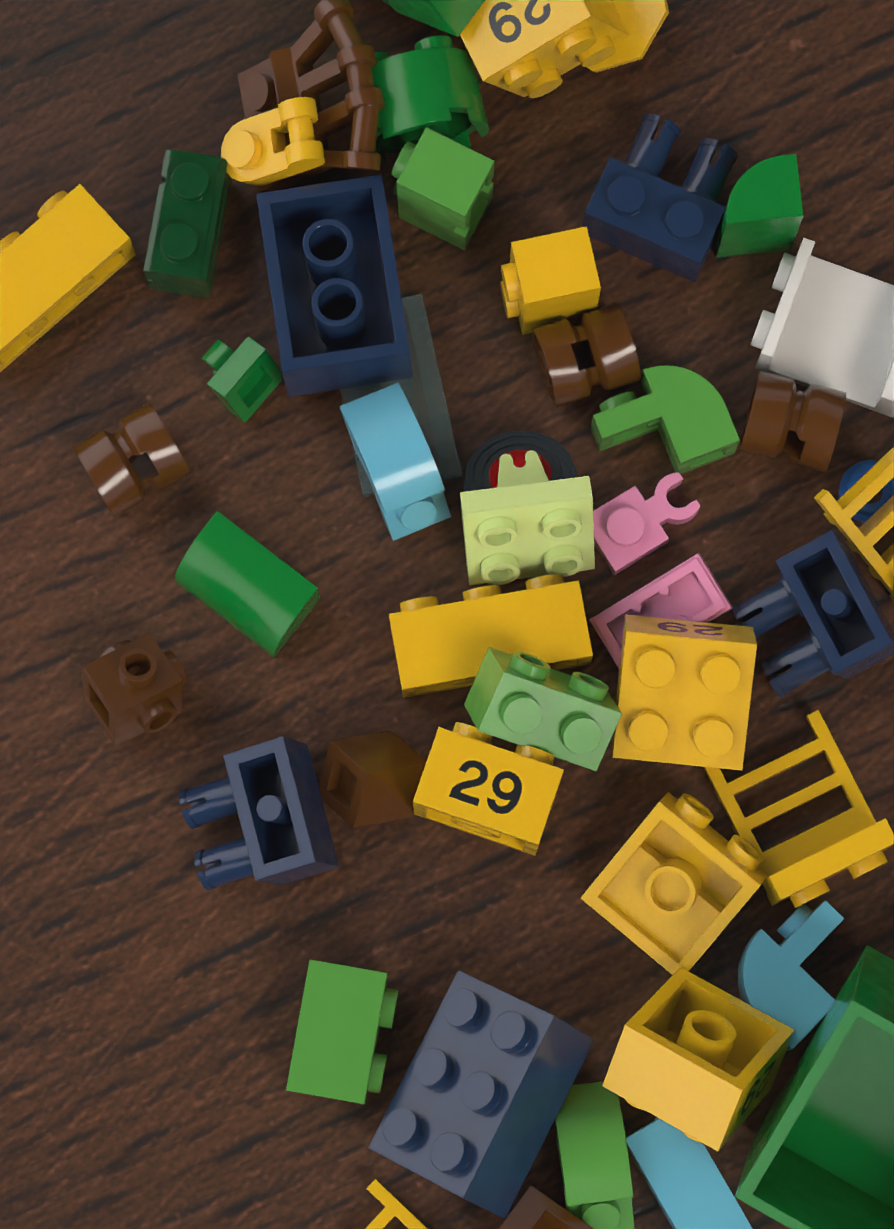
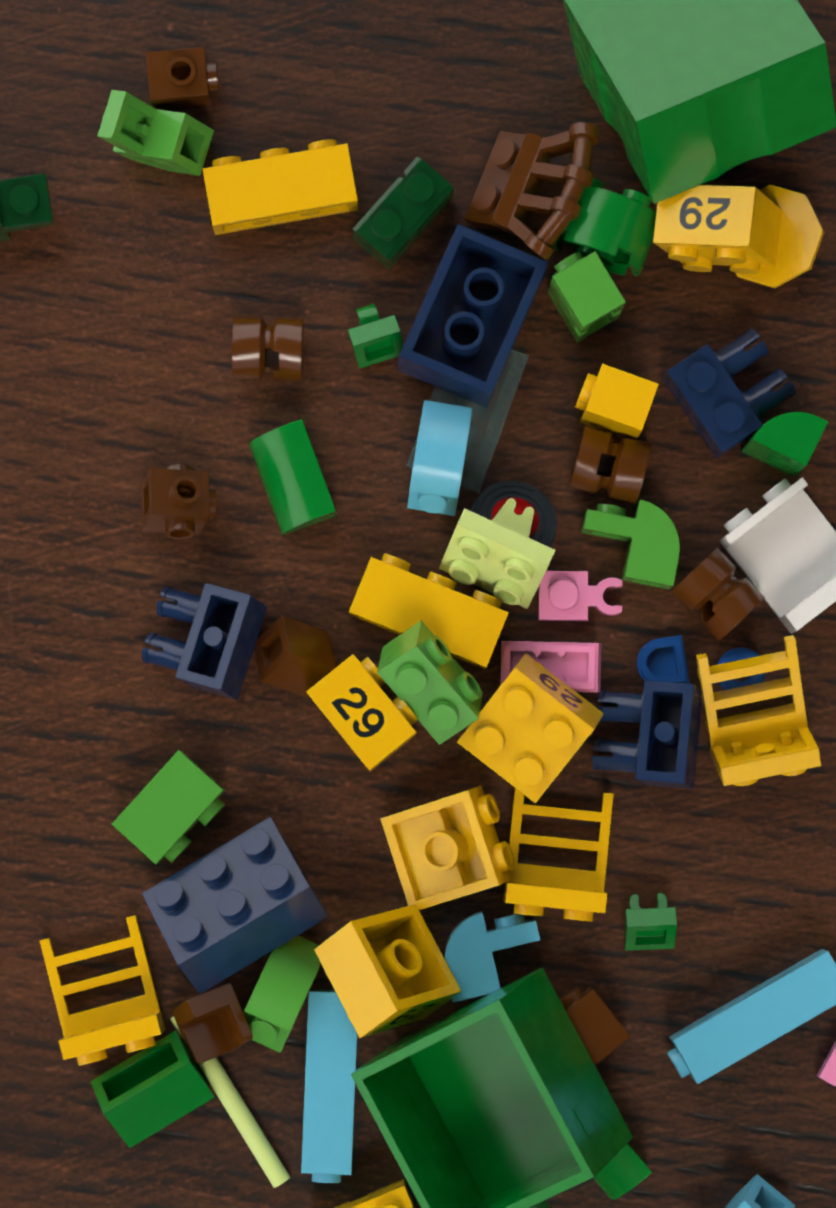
camera: 25 degrees right, 5 degrees up
yellow plate [221,97,325,186] -> none
none -> blue tile [636,635,690,684]

